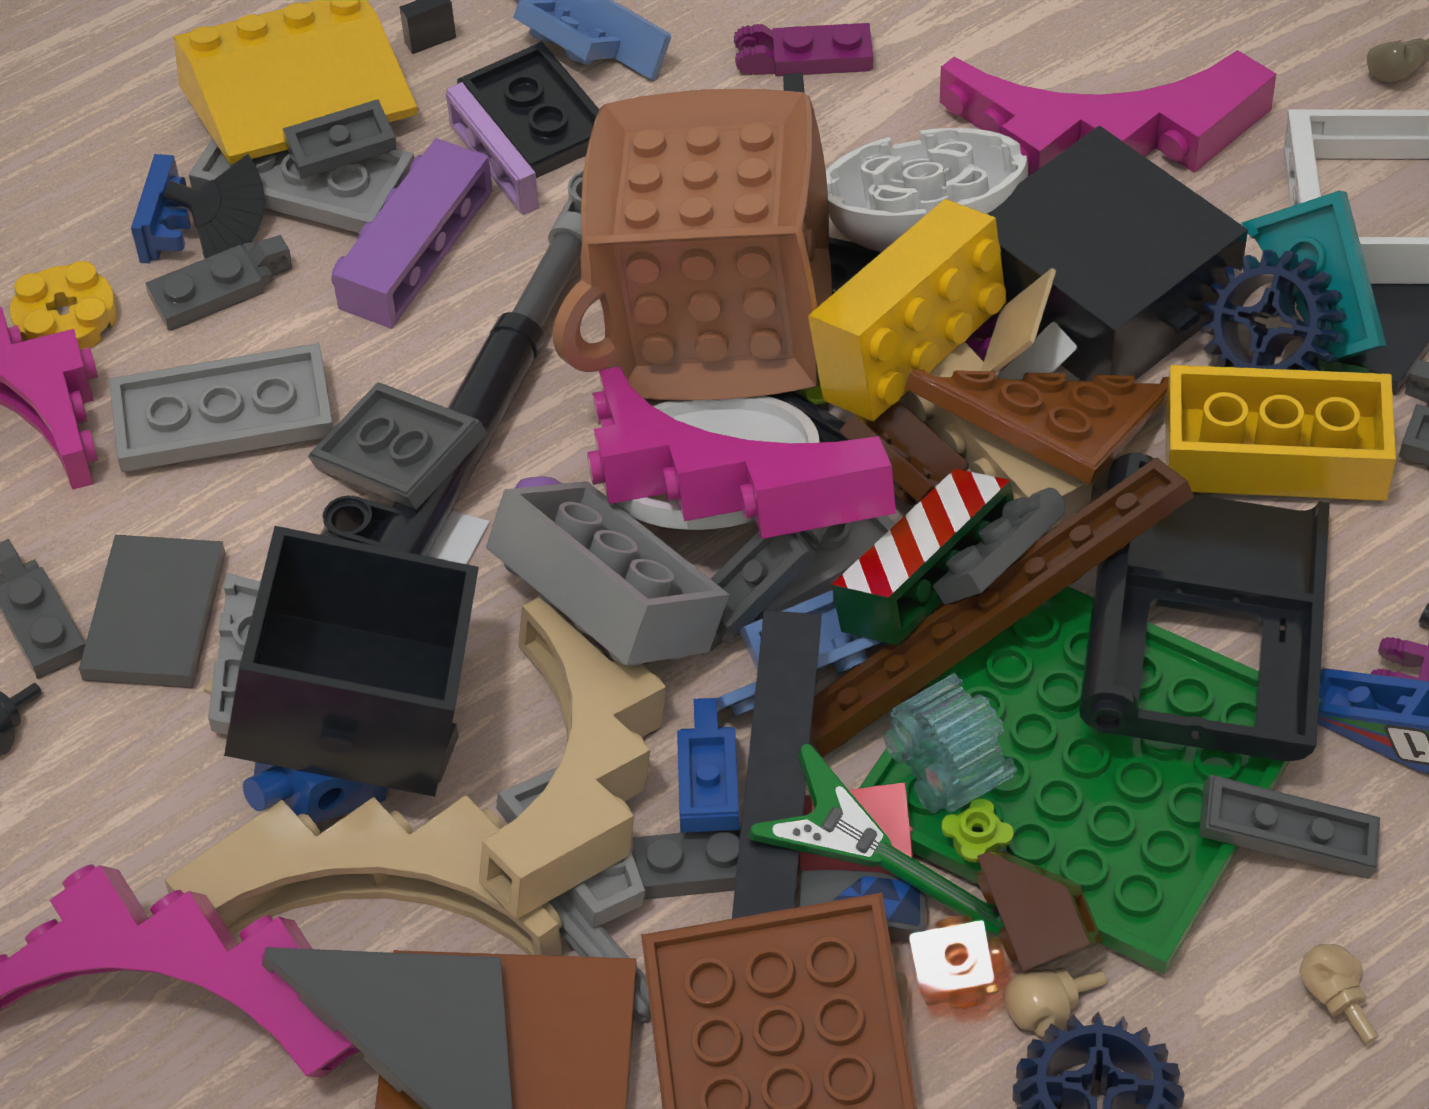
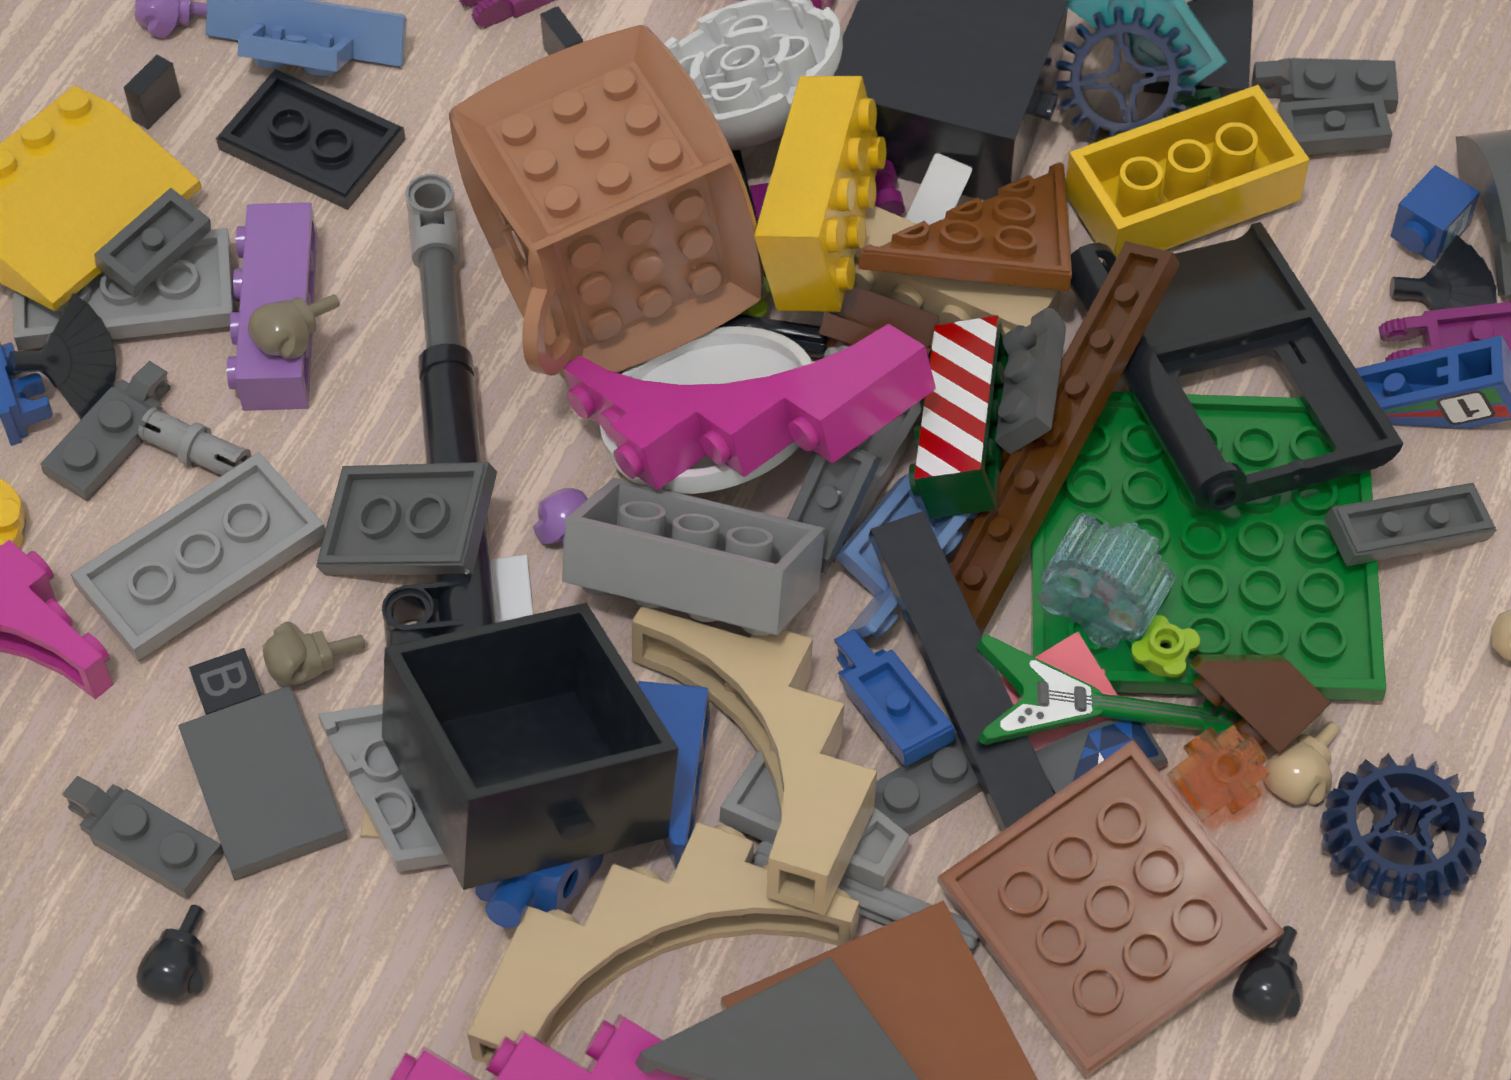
camera: 30 degrees left, 5 degrees up
lavender tile [446,82,539,215] -> none
tan window [981,268,1056,373] -> none
none -> light grey pin [138,407,251,475]
none -> black tile [189,648,262,715]
none -> dark tan piece [248,294,340,360]
none -> dark tan piece [263,622,365,686]
none -> blue slope [638,681,710,870]

